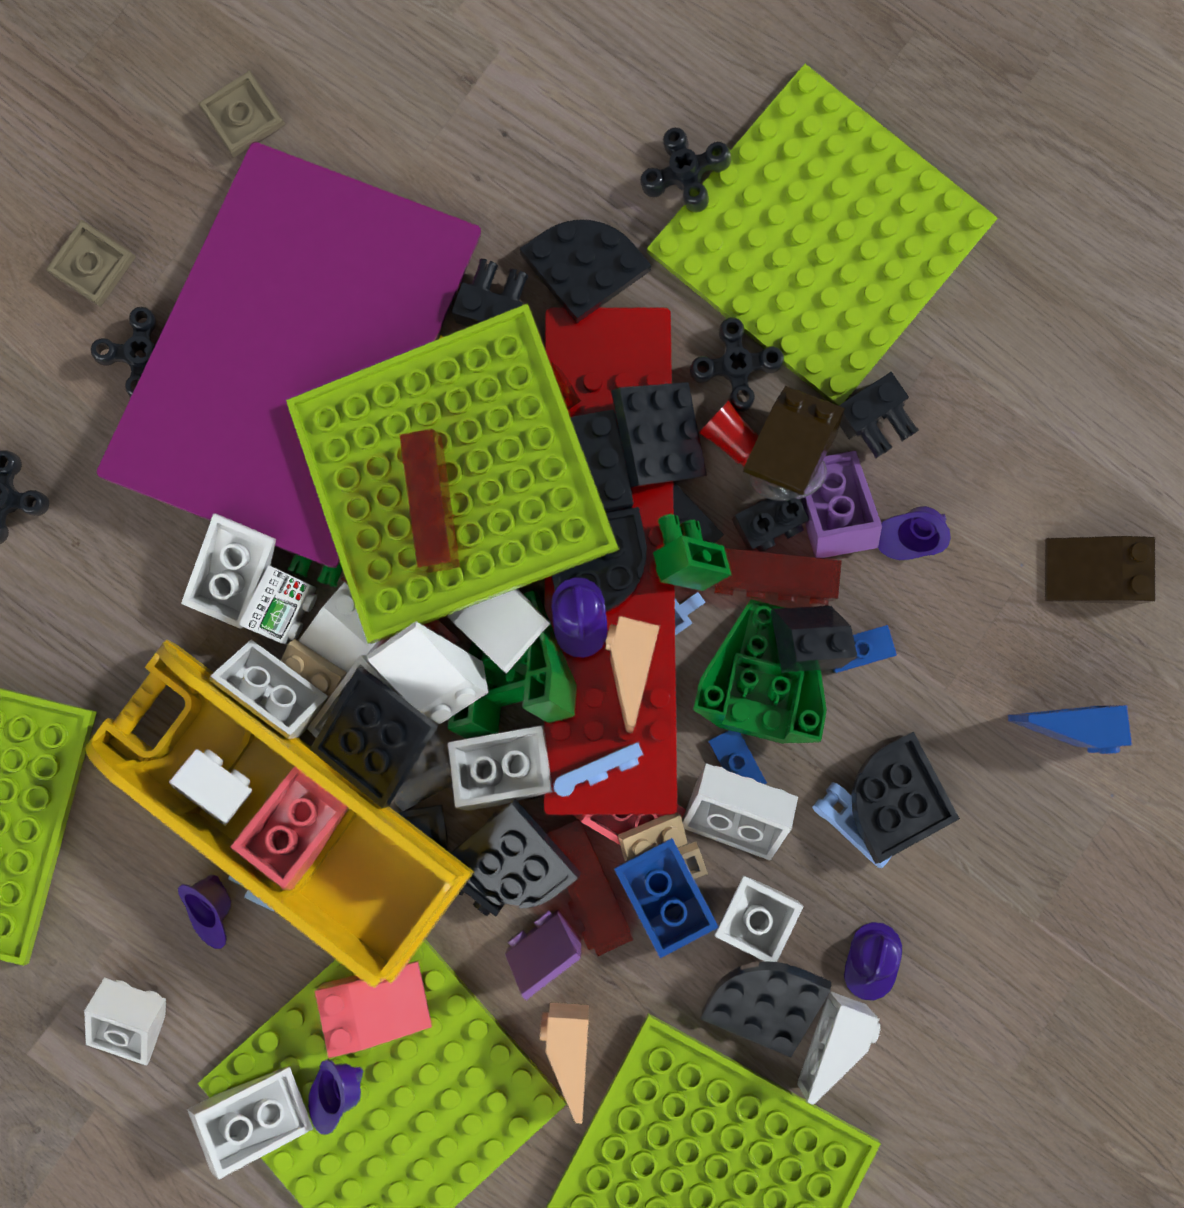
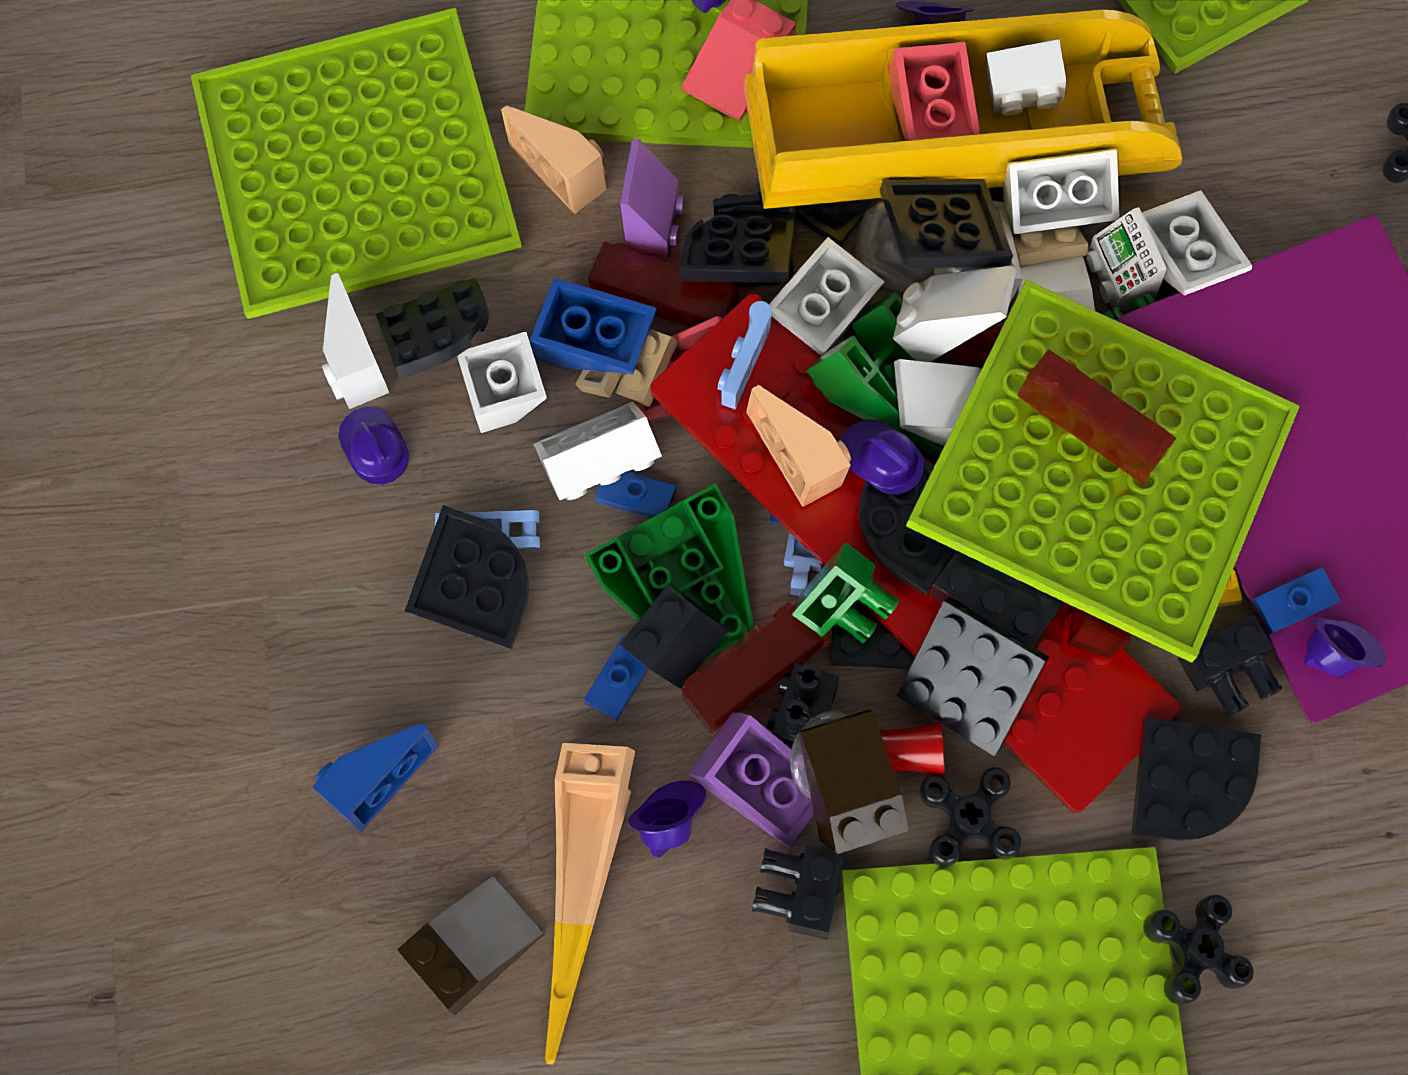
camera: 140 degrees right, 15 degrees down
none -> light nougat plate [545,743,635,1065]
none -> blue plate [1252,567,1341,635]
none -> dark purple piece [1304,617,1387,677]

